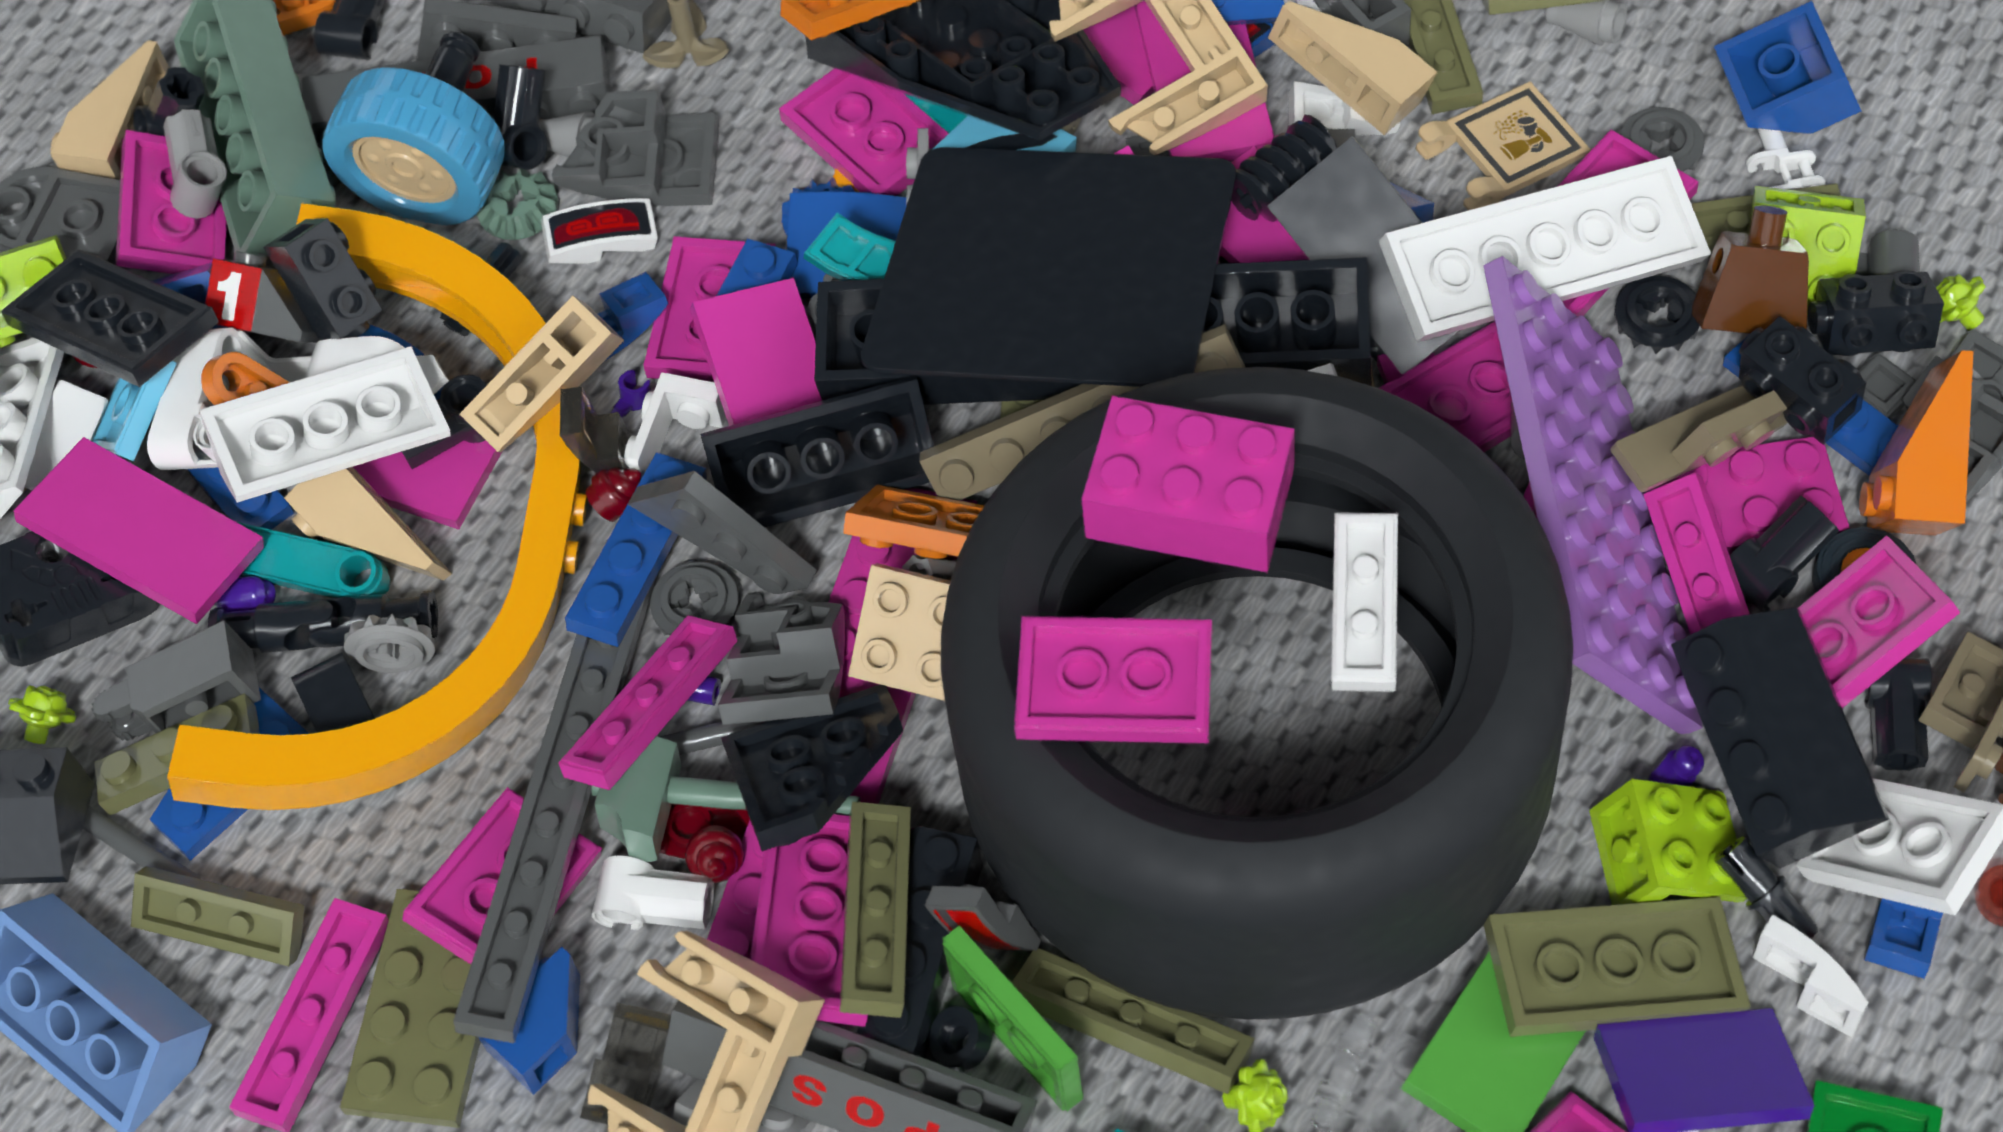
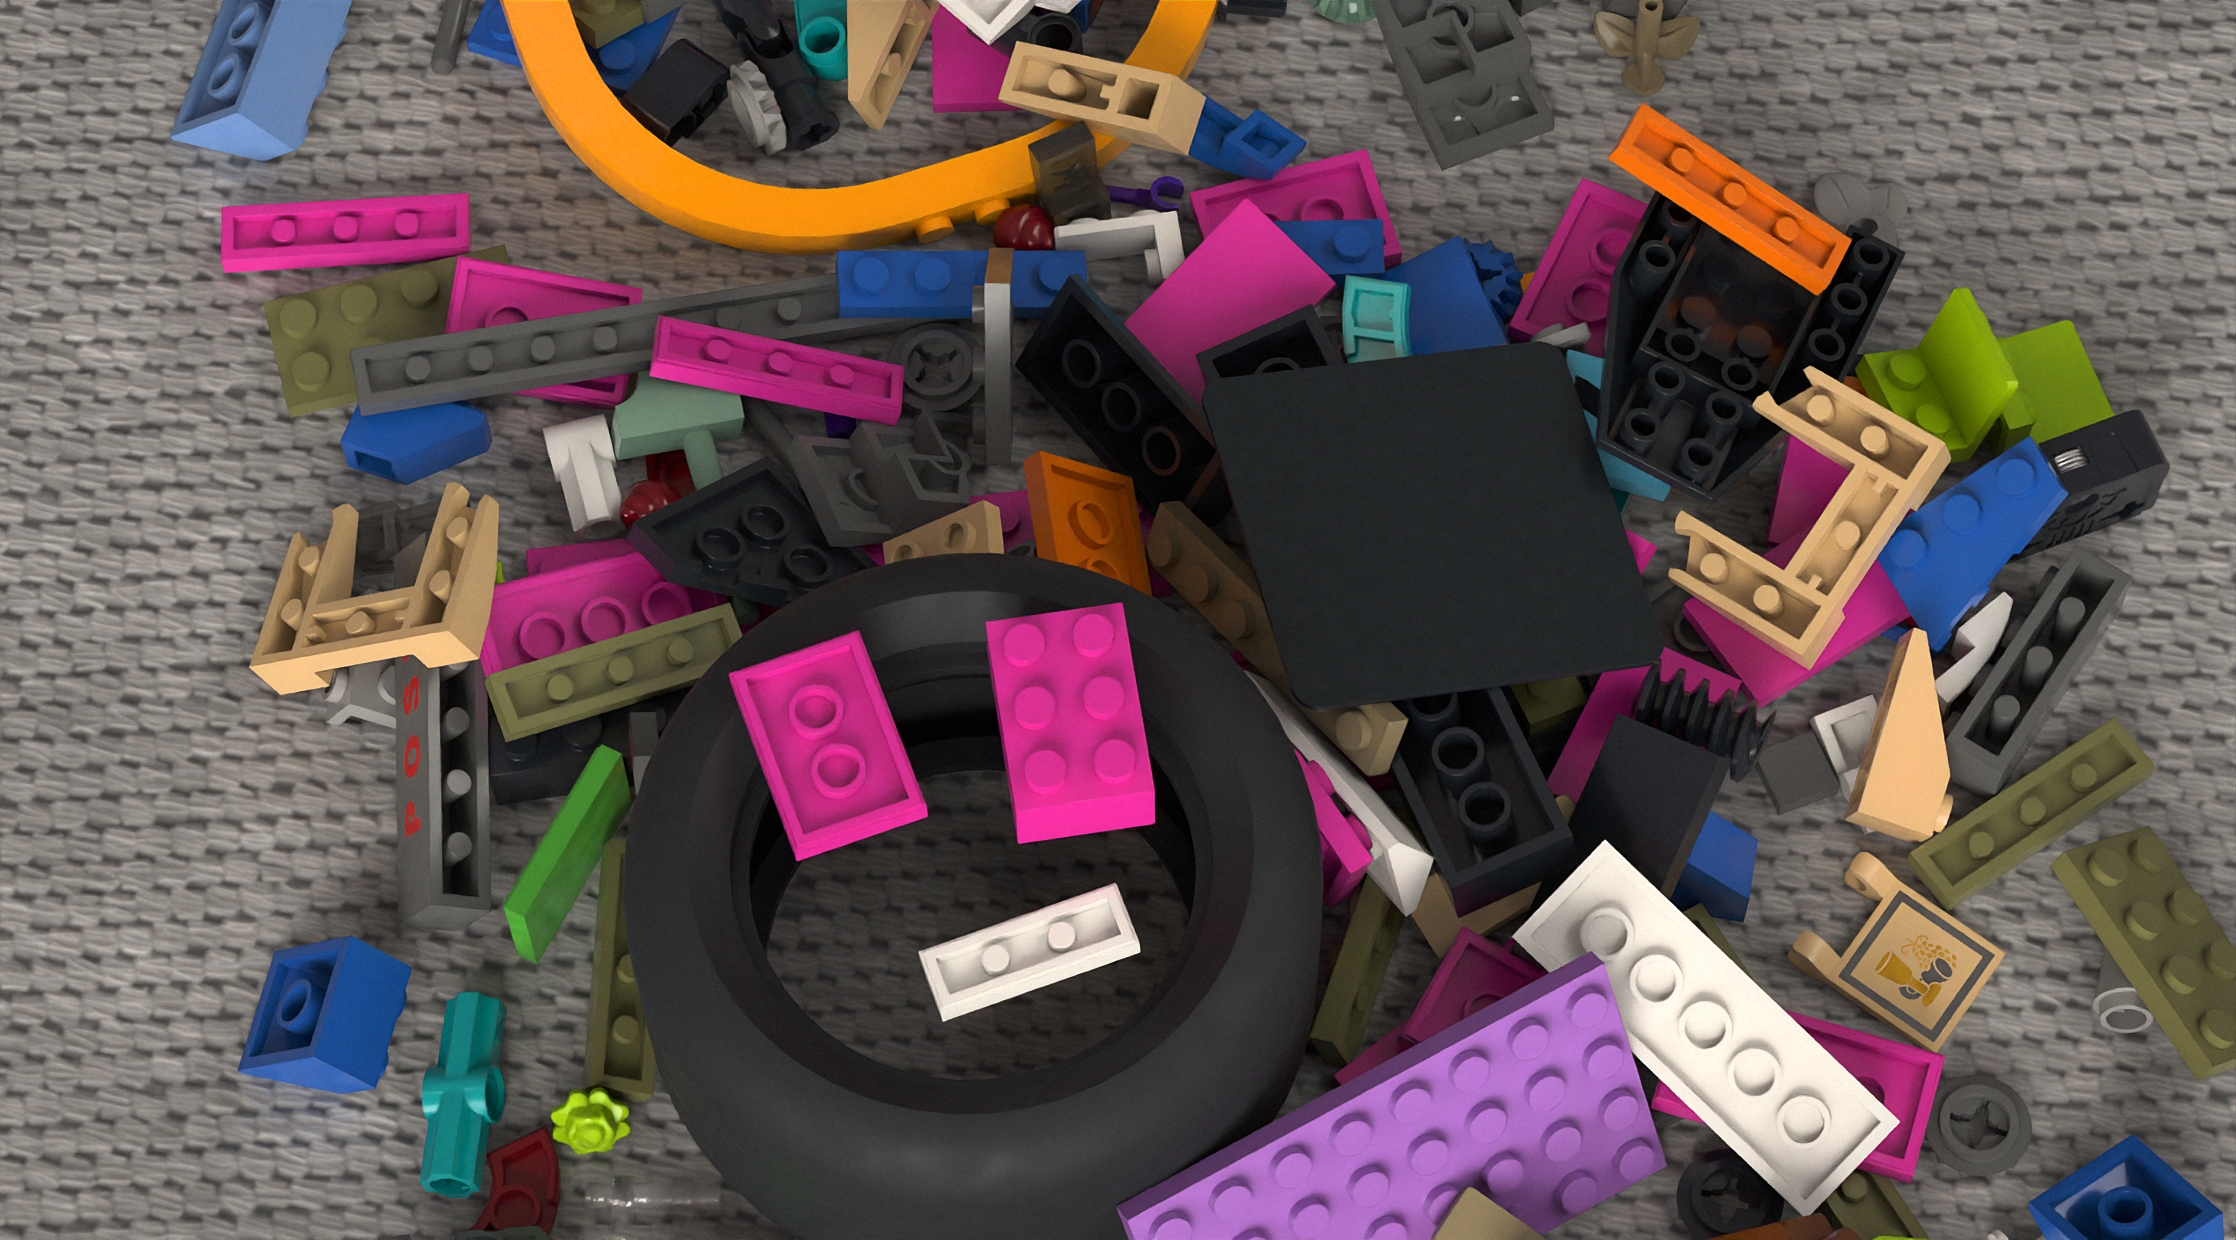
camera: 60 degrees right, 5 degrees up
olive plate [131,866,304,967] -> none
slope [541,198,658,264] -> none
black plate [929,1006,992,1073] -> none

